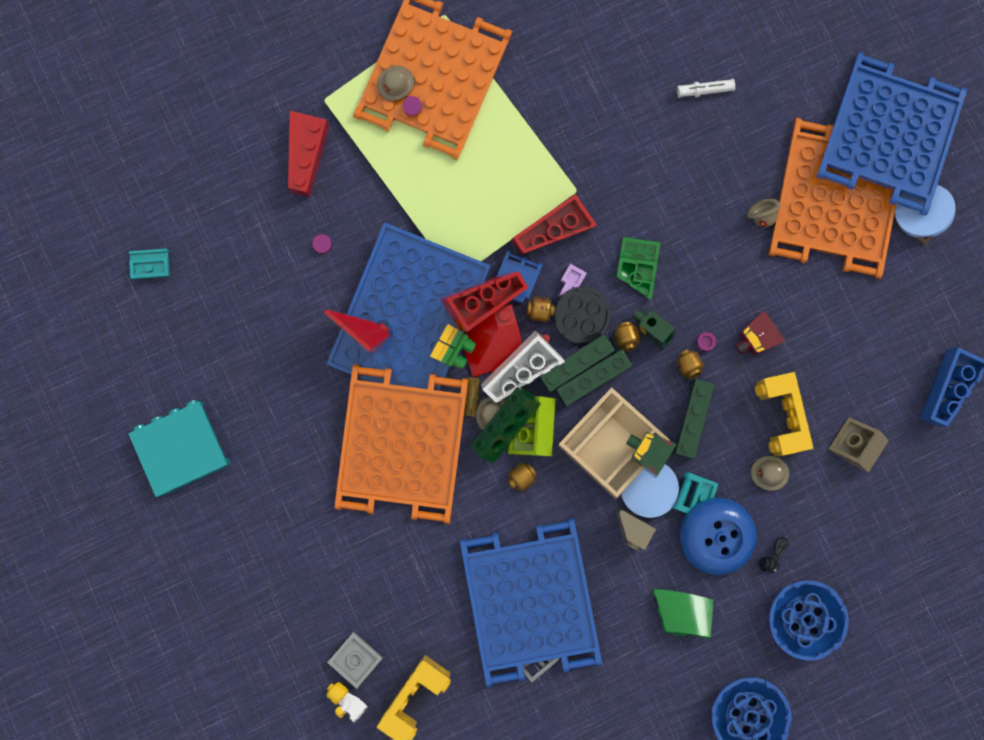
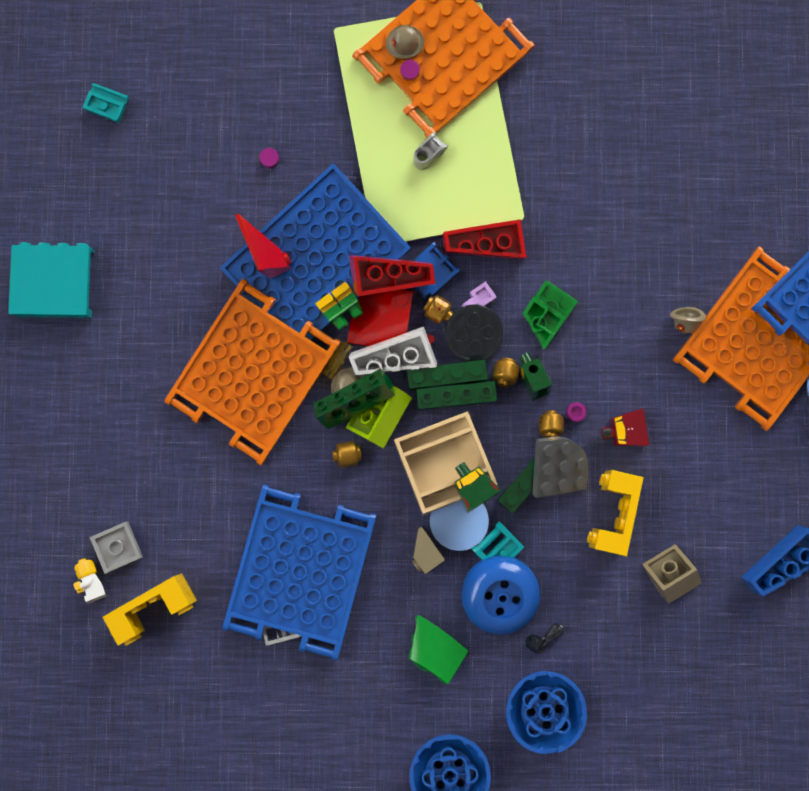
camera: 25 degrees right, 0 degrees up
red wedge [288,111,329,197] -> none
white pin [677,79,735,98] -> none
dark tan hat [750,456,790,491] -> none
none -> light grey piece [413,132,448,170]
none -> dark grey plate [532,436,589,498]

